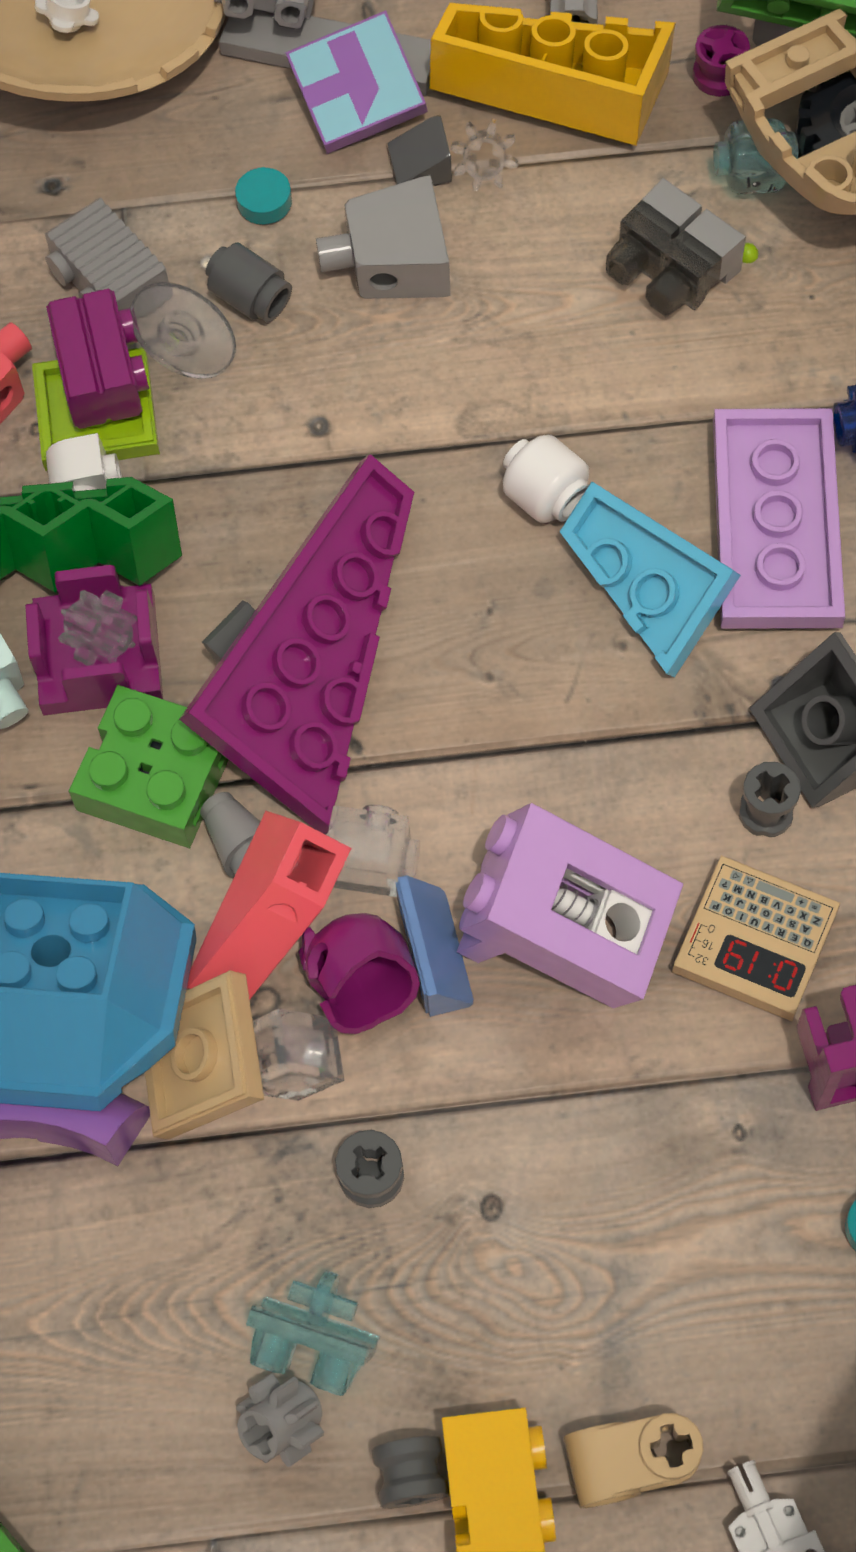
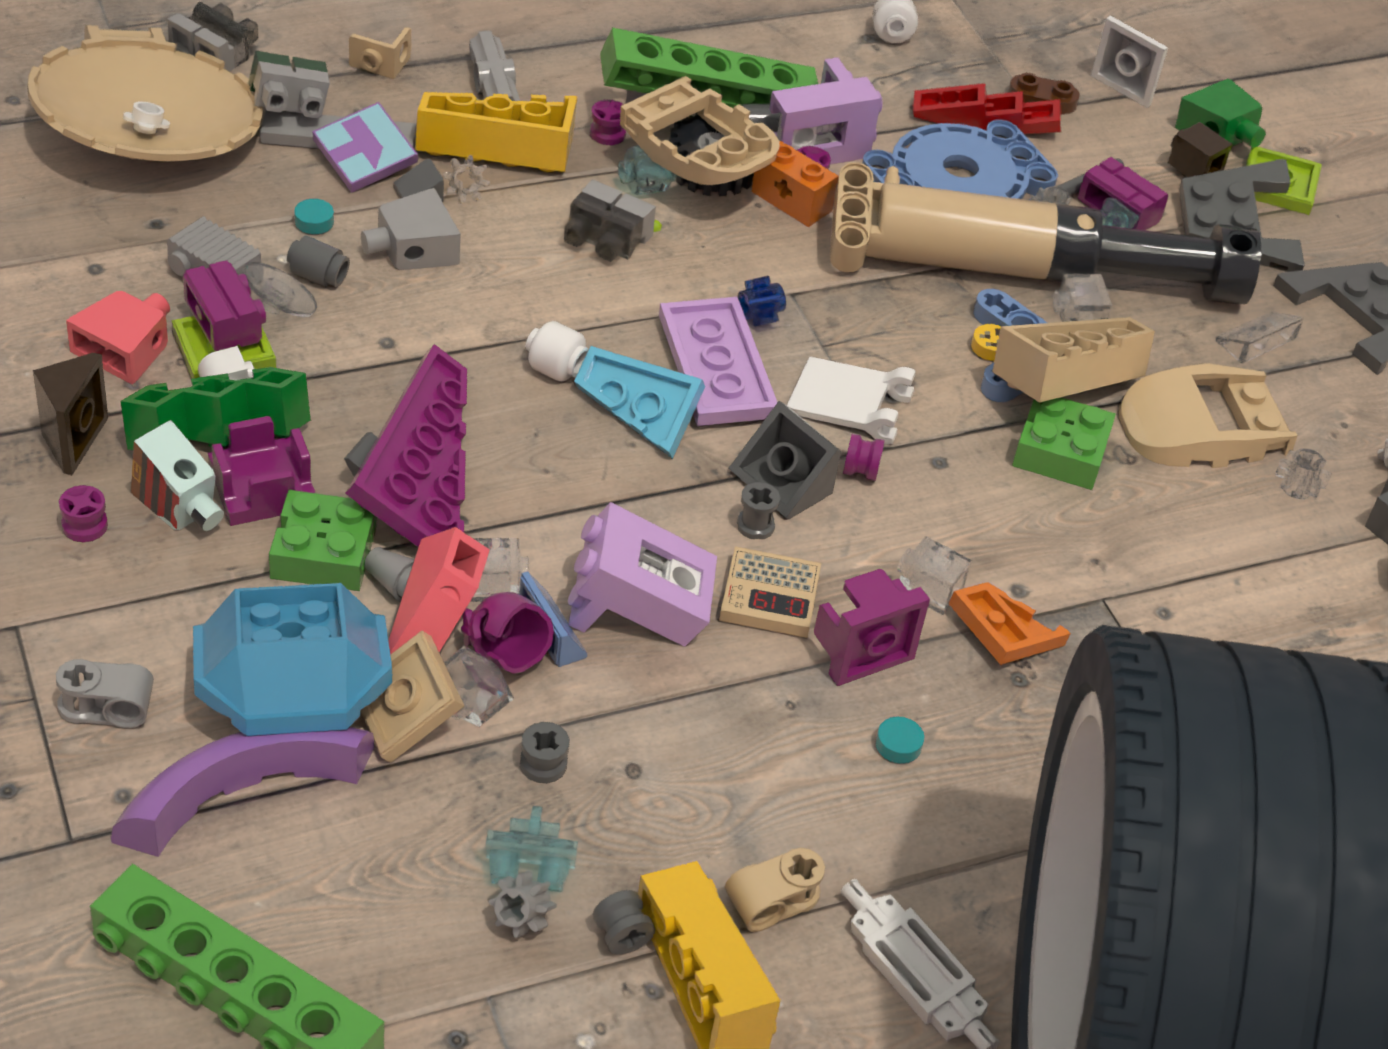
camera: 25 degrees left, 20 degrees down
clear gear [58,590,137,666] -> none

